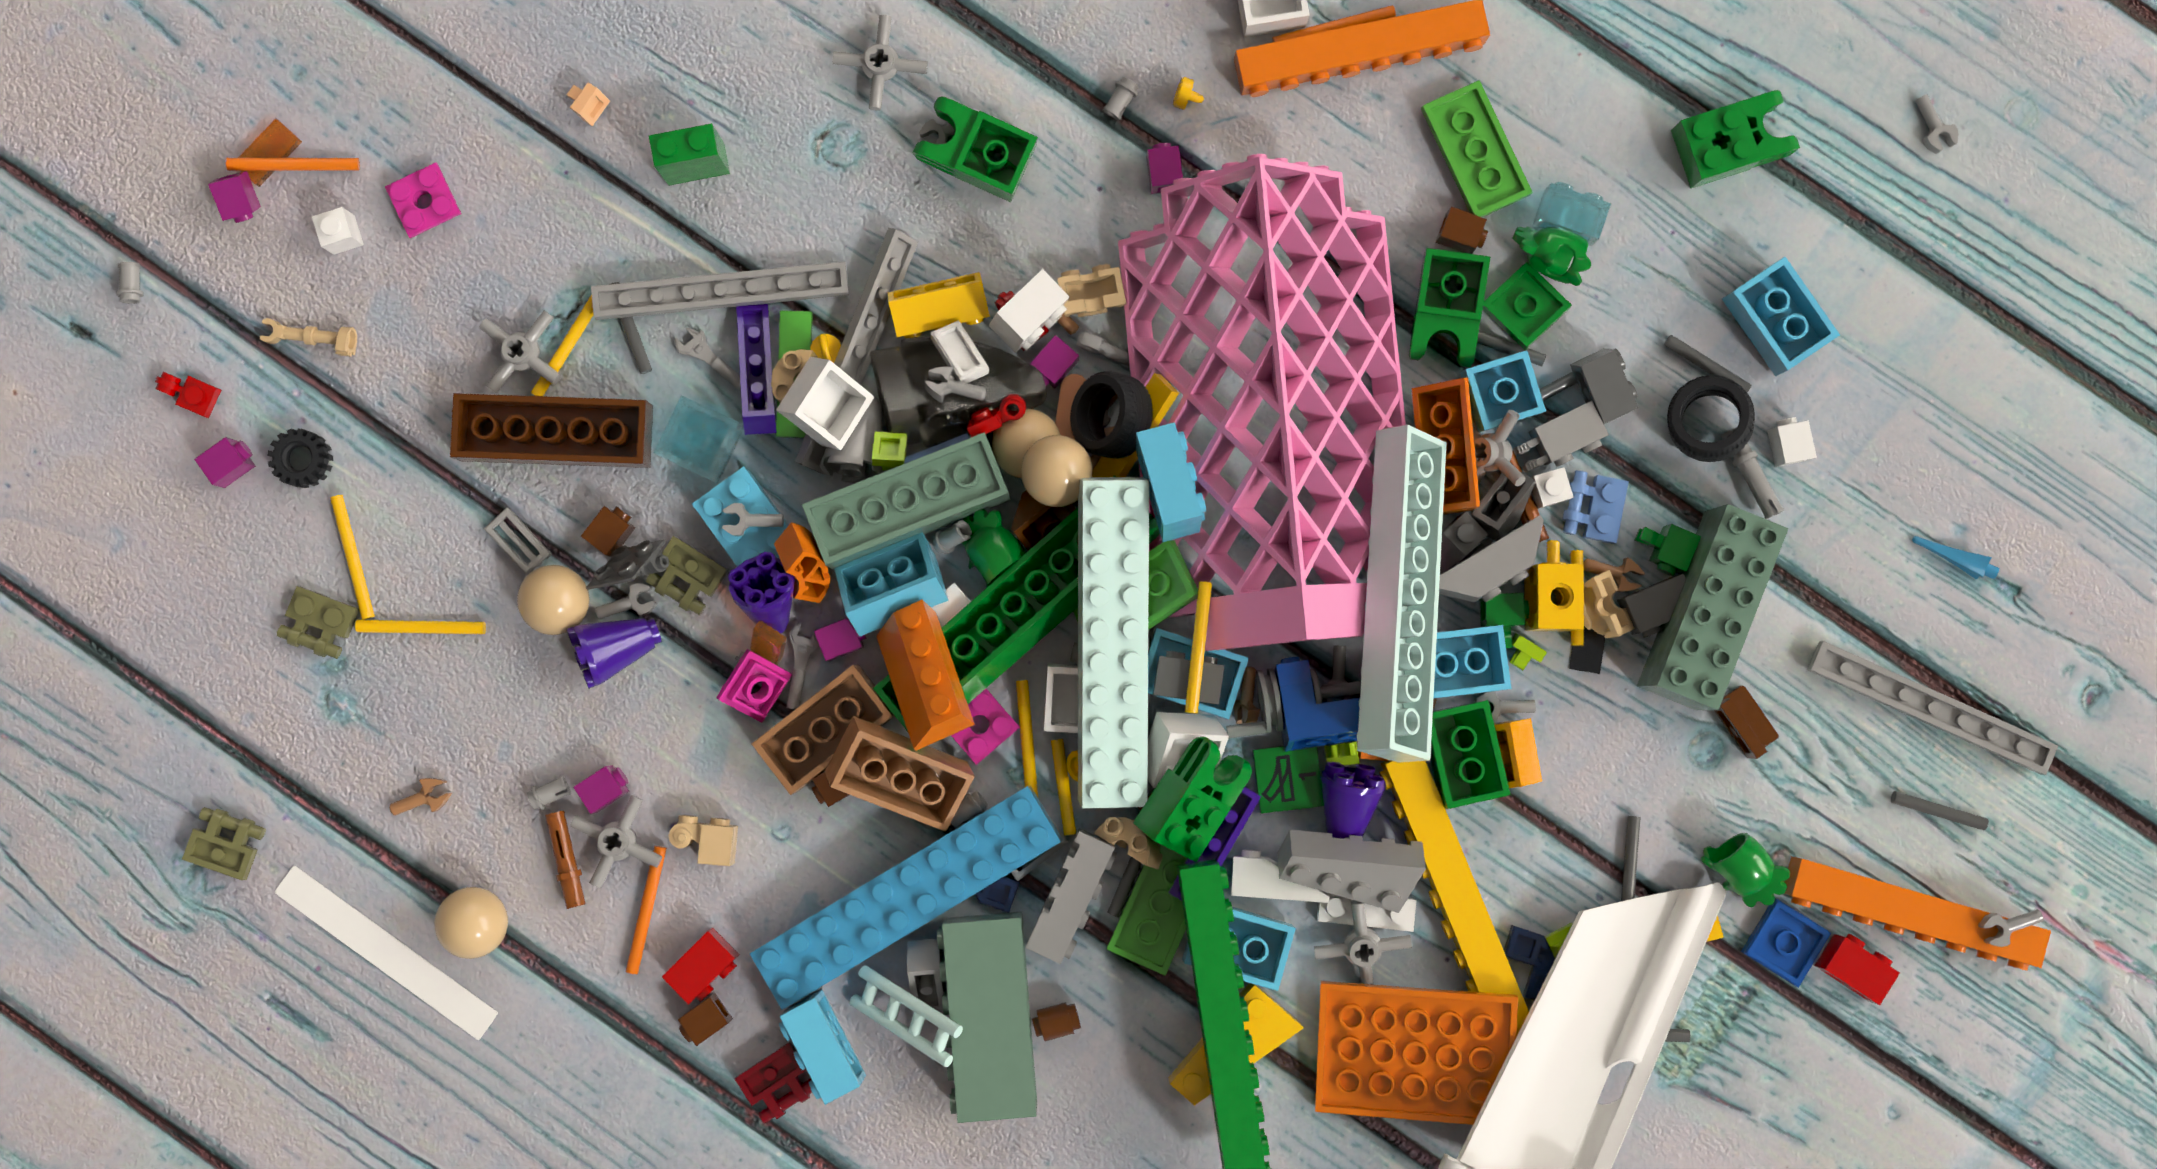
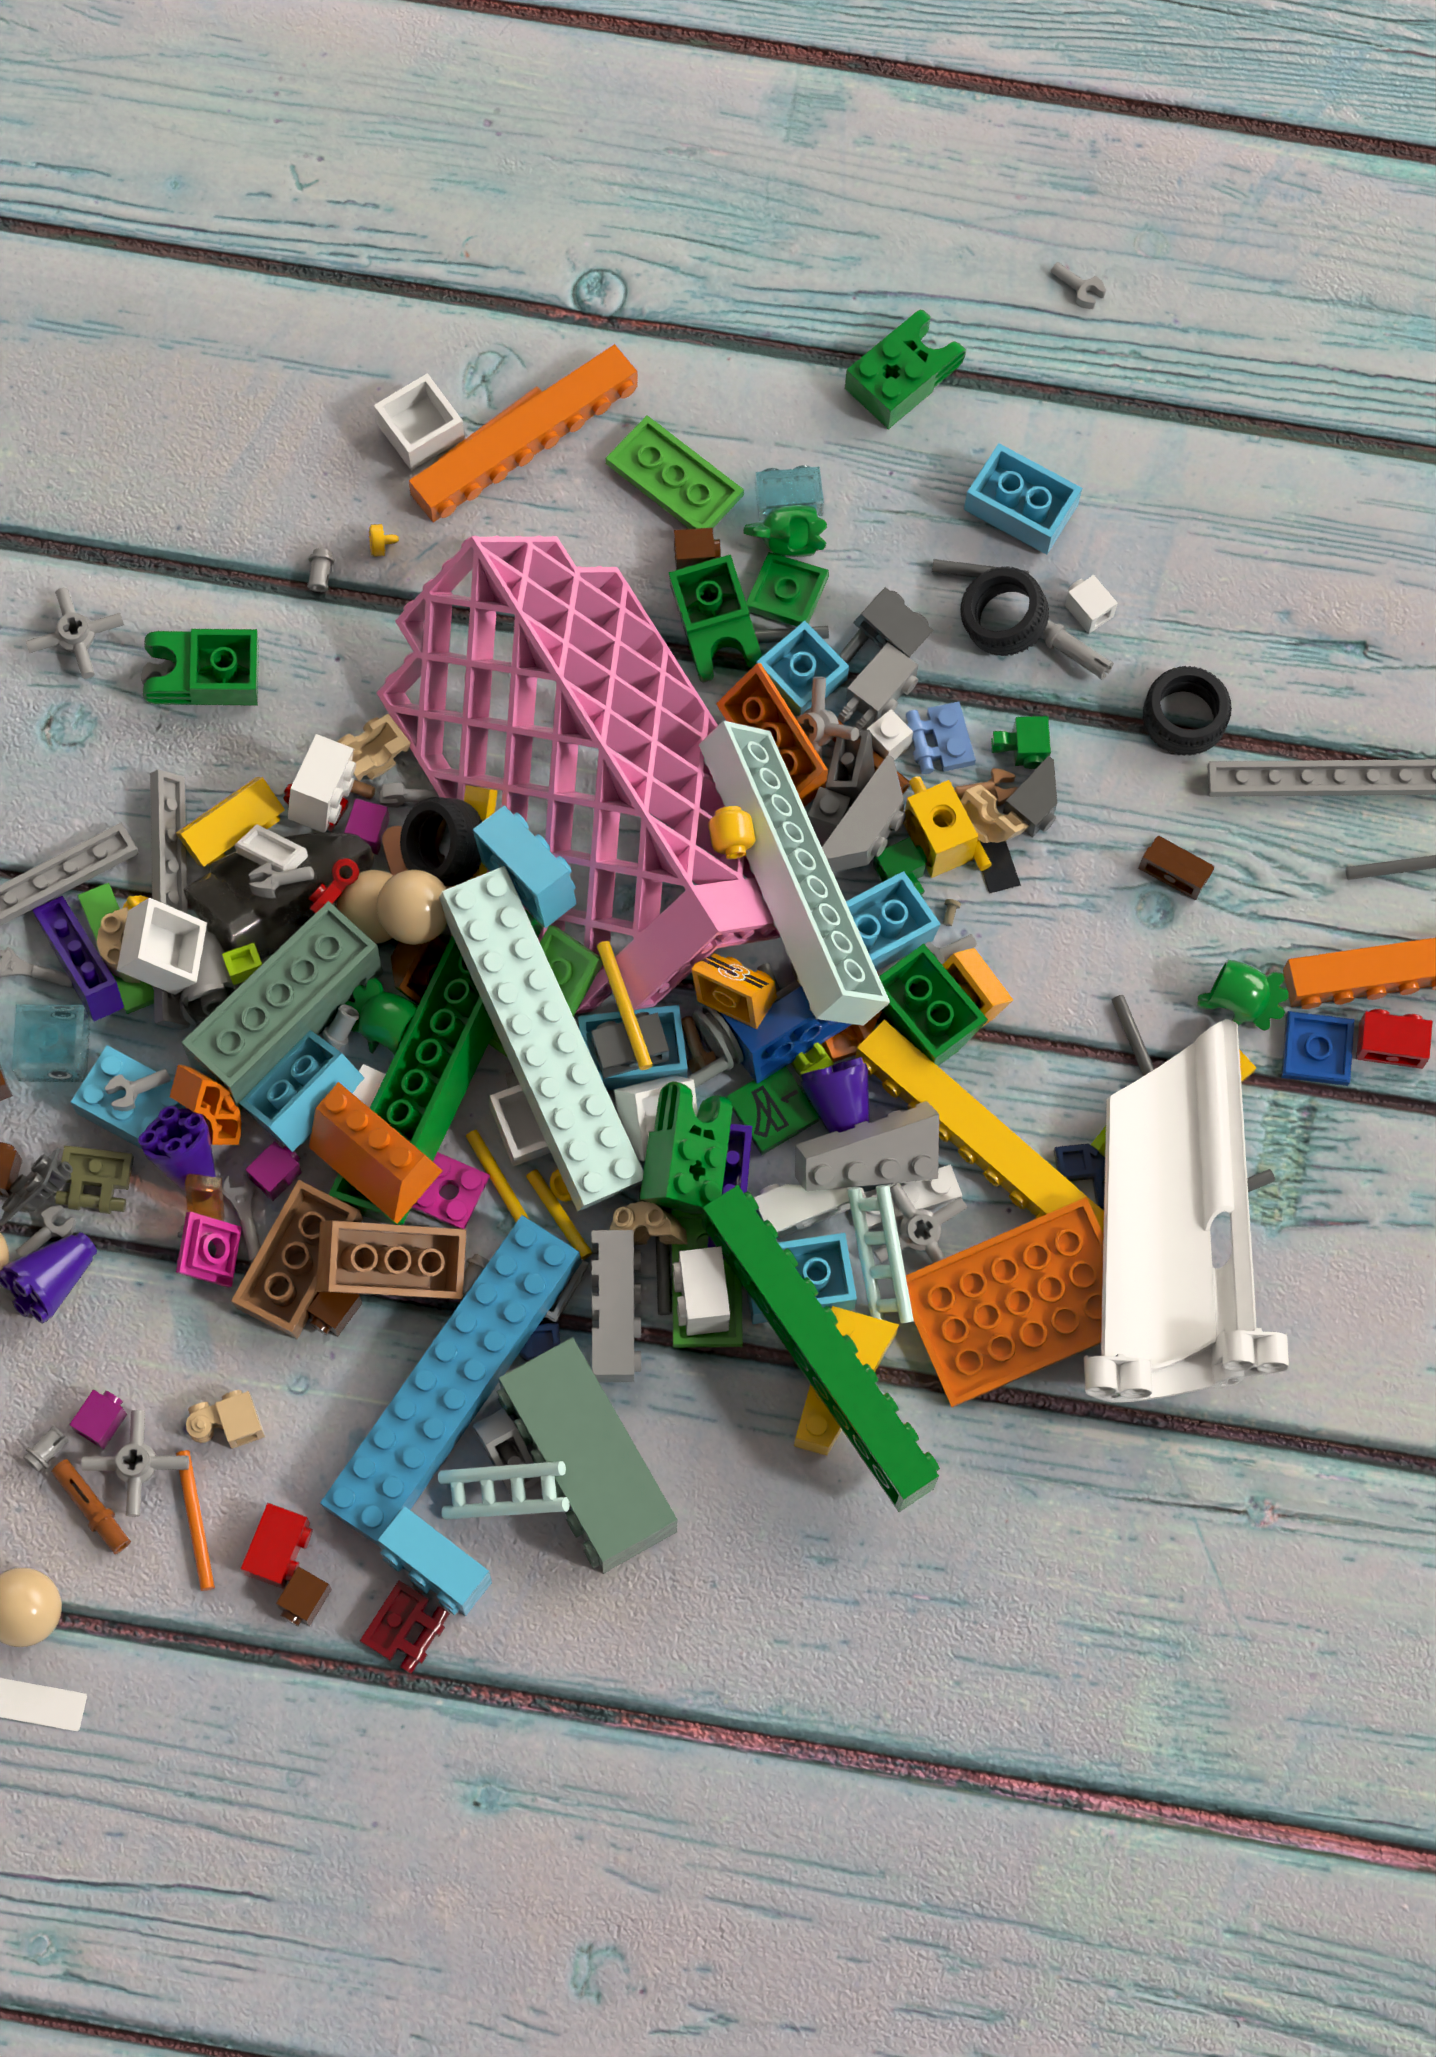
camera: 25 degrees left, 15 degrees down
reddish brown brick [1032,1002,1081,1042] -> none
magenta brick [1146,143,1183,194] -> none
lime tile [1509,633,1547,671] -> none
sand green brick [1637,504,1789,710] -> none
dark azure piece [1912,536,2000,580] -> none
none -> white piece [673,1246,730,1336]
none -> light orange slope [692,953,777,1029]
none -> yellow head [708,806,756,859]
none -> light aqua bar [847,1185,914,1323]
none -> dark tan piece [943,899,961,926]
none -> black tyre [1143,666,1232,756]

